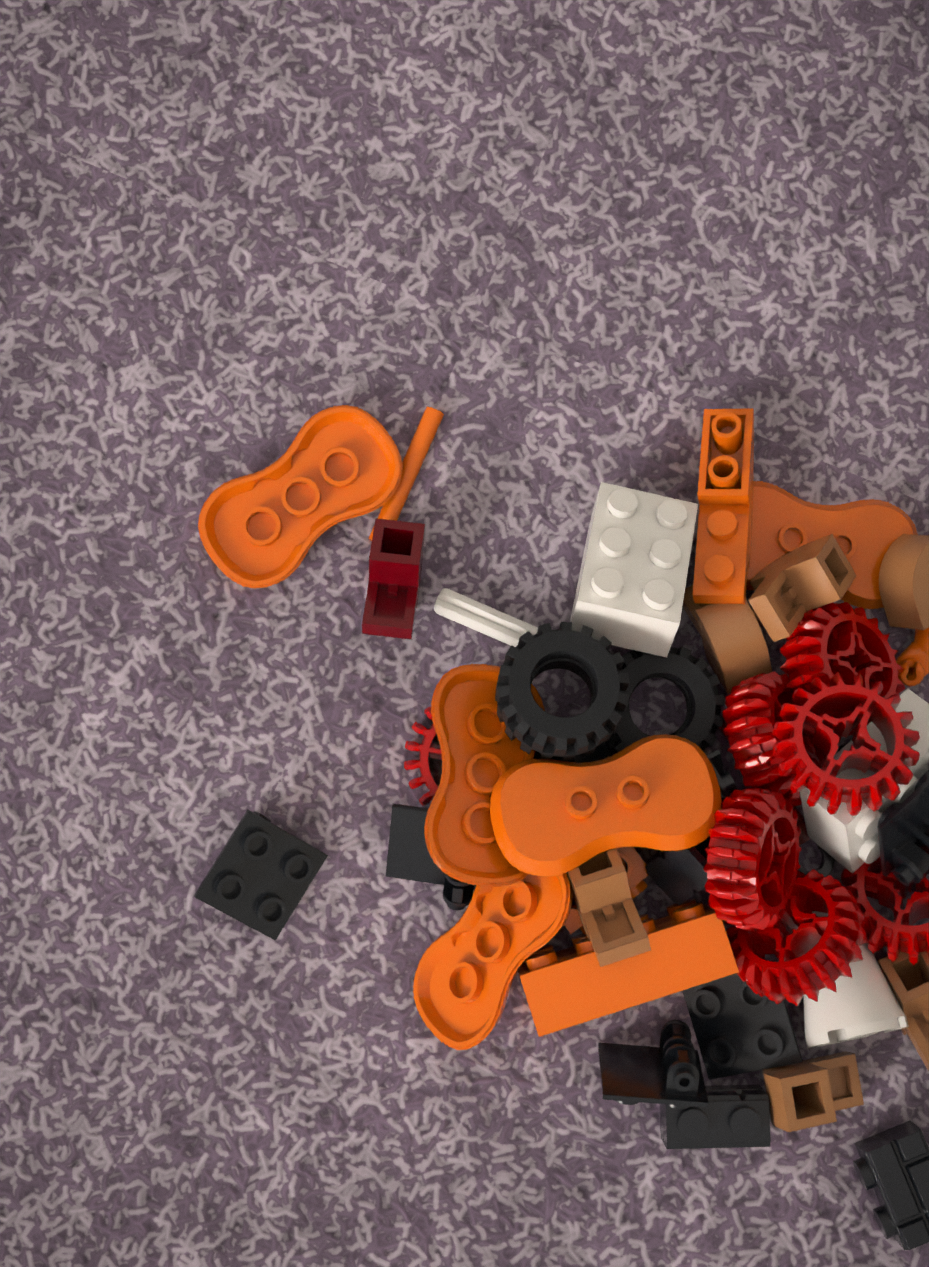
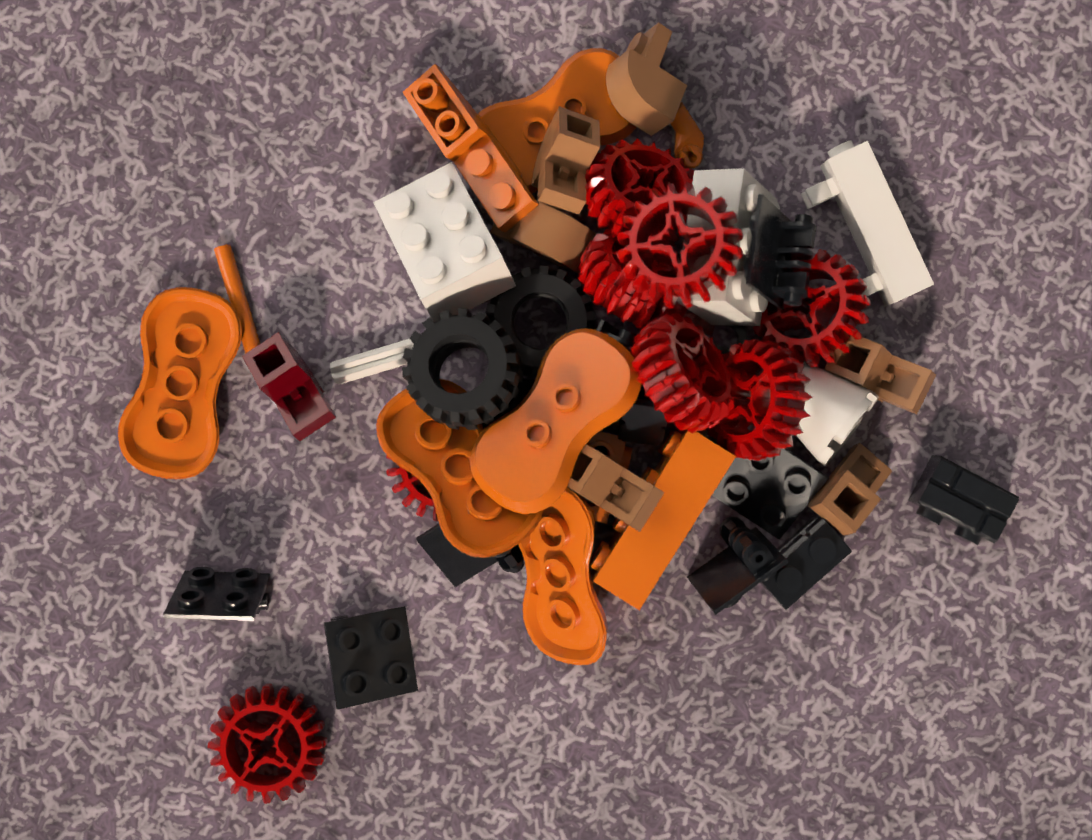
camera: 40 degrees left, 5 degrees up
none -> black hinge [163,567,270,621]
none -> red gear [207,683,327,804]

